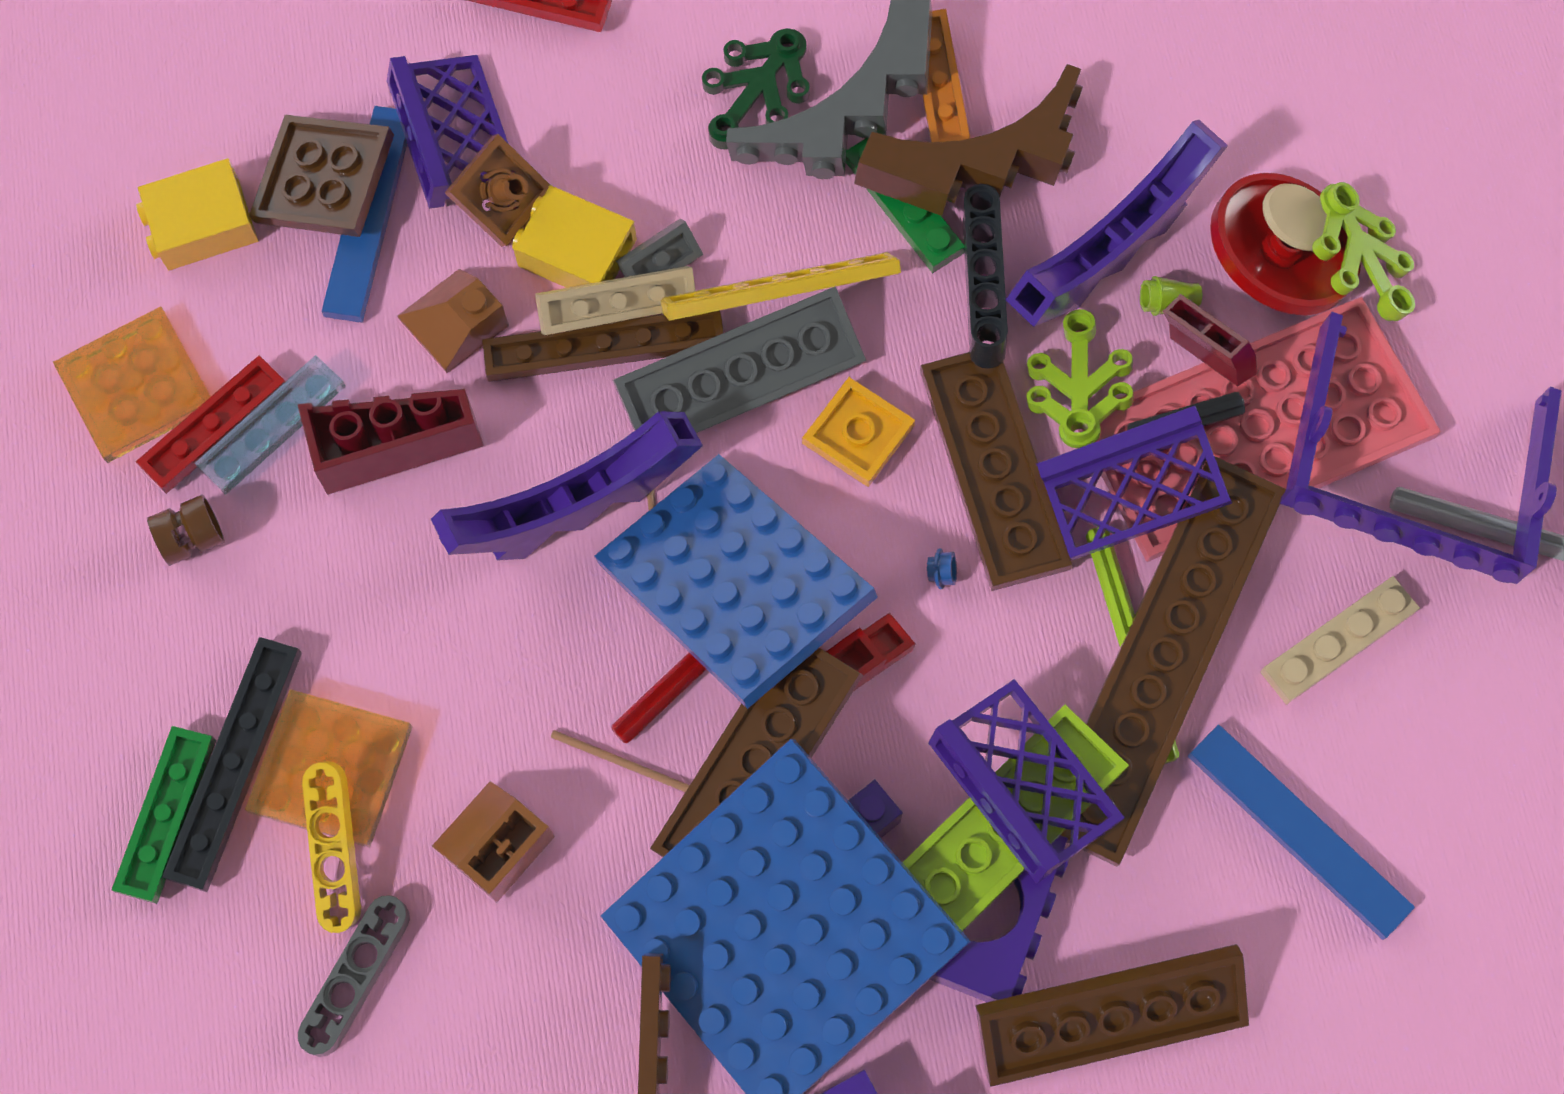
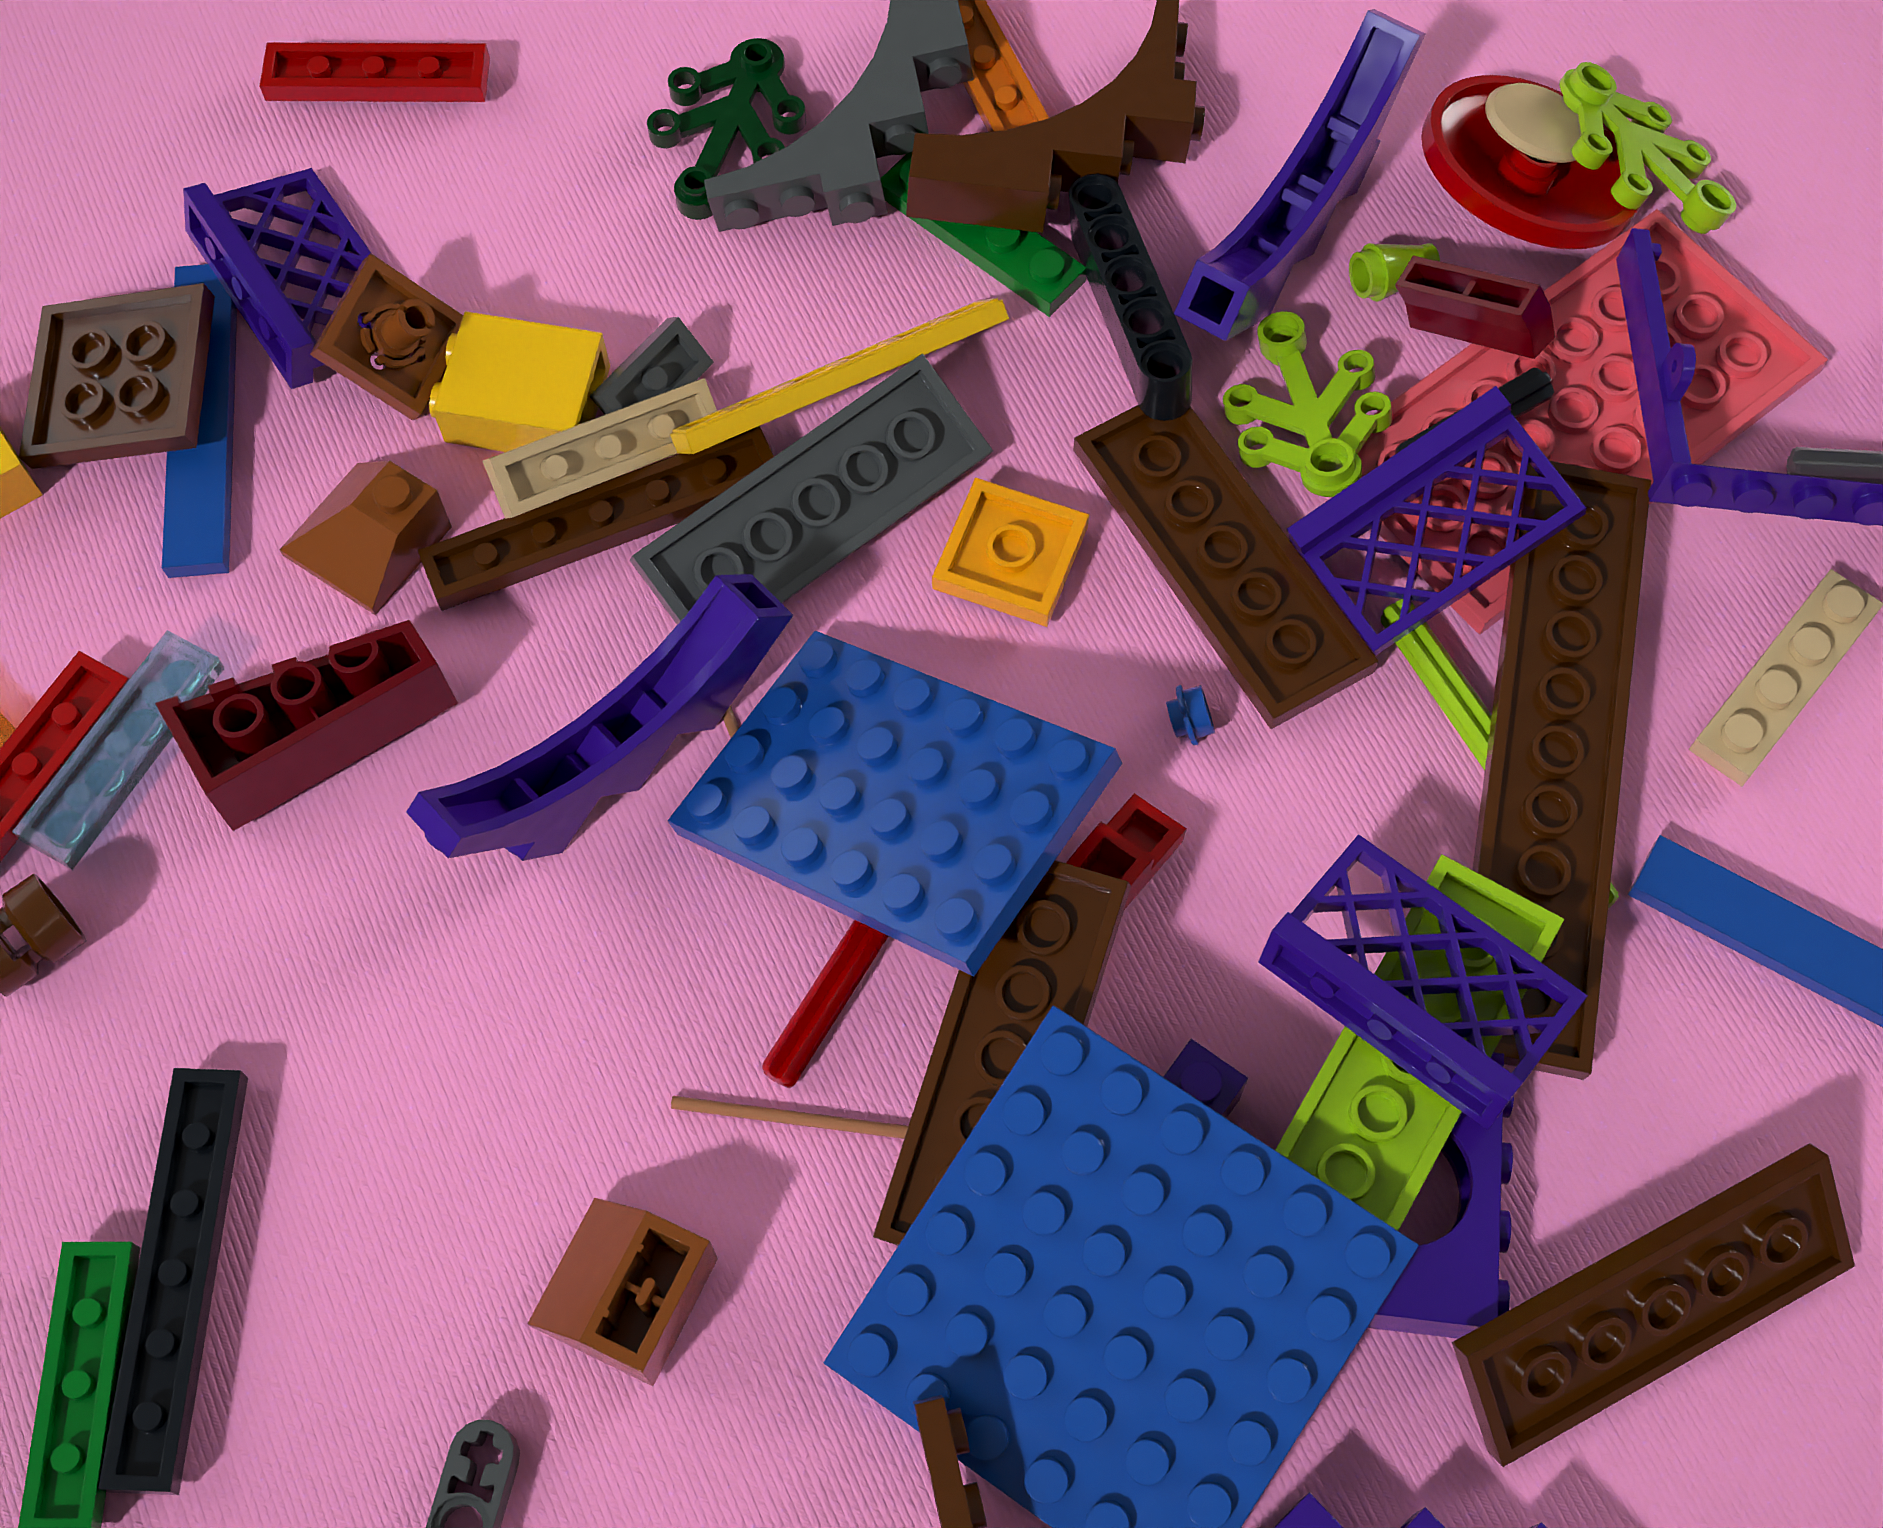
camera: 15 degrees left, 5 degrees down
clear yellow plate [245,689,413,848] -> none
yellow beam [302,761,361,933] -> none

